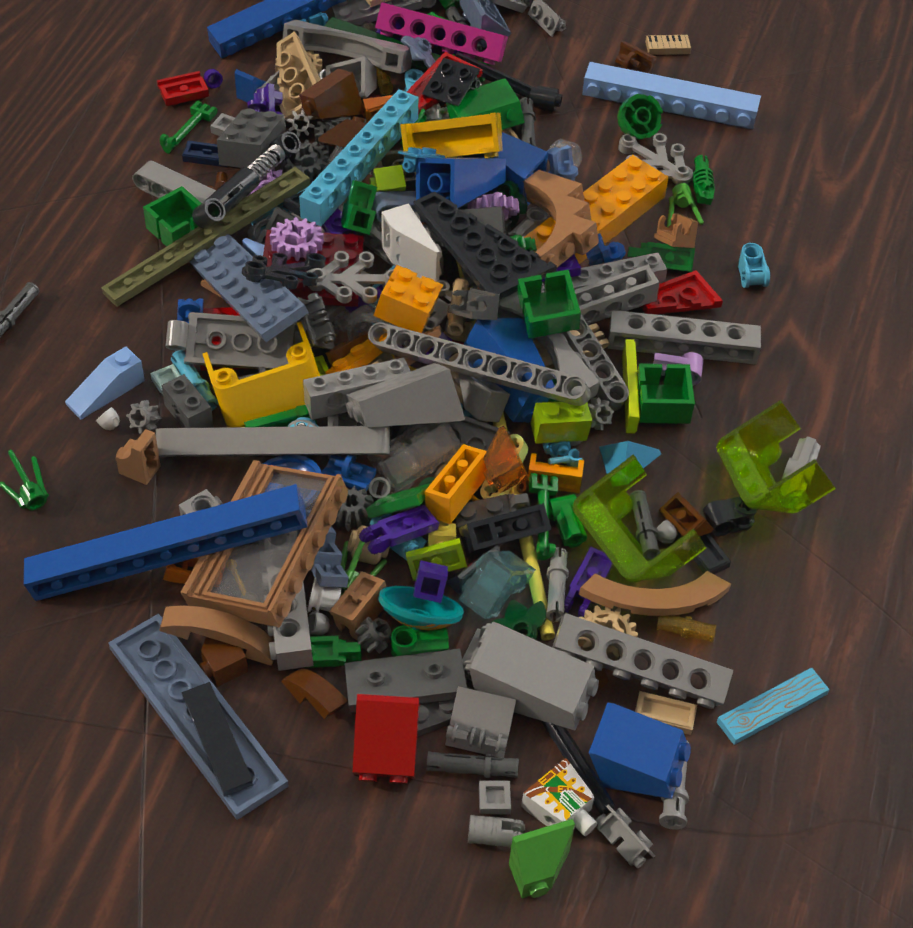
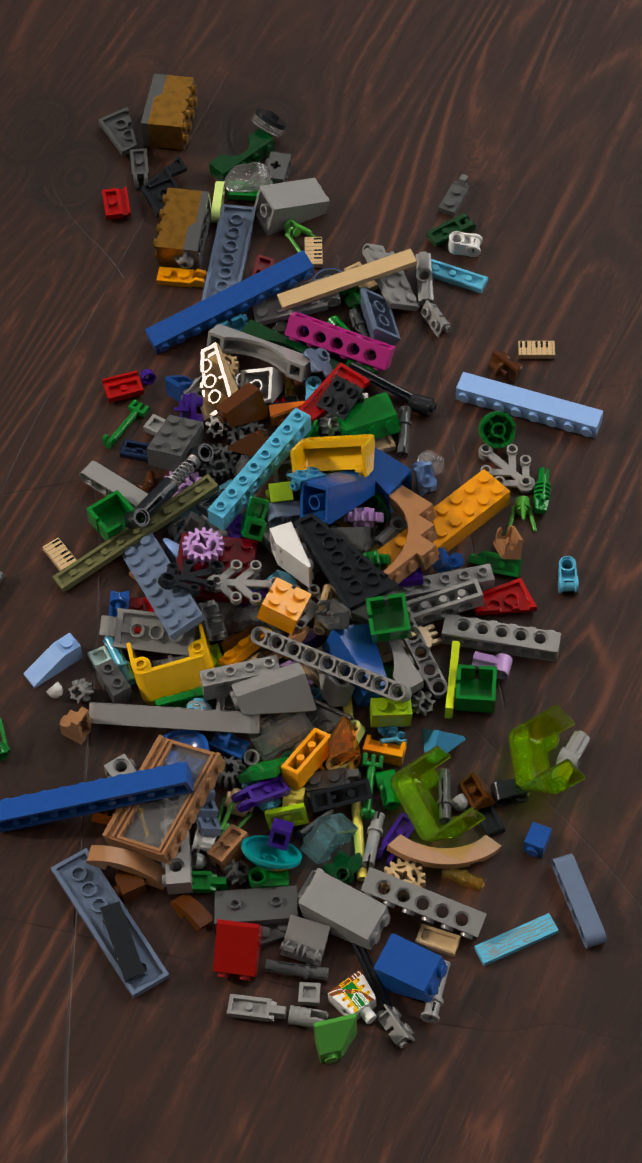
camera: 10 degrees right, 5 degrees up
none -> tan tile [43,537,76,571]
none -> light grey hinge [226,994,287,1022]
none -> blue brick [523,822,552,858]
none -> sand blue beam [551,853,607,949]

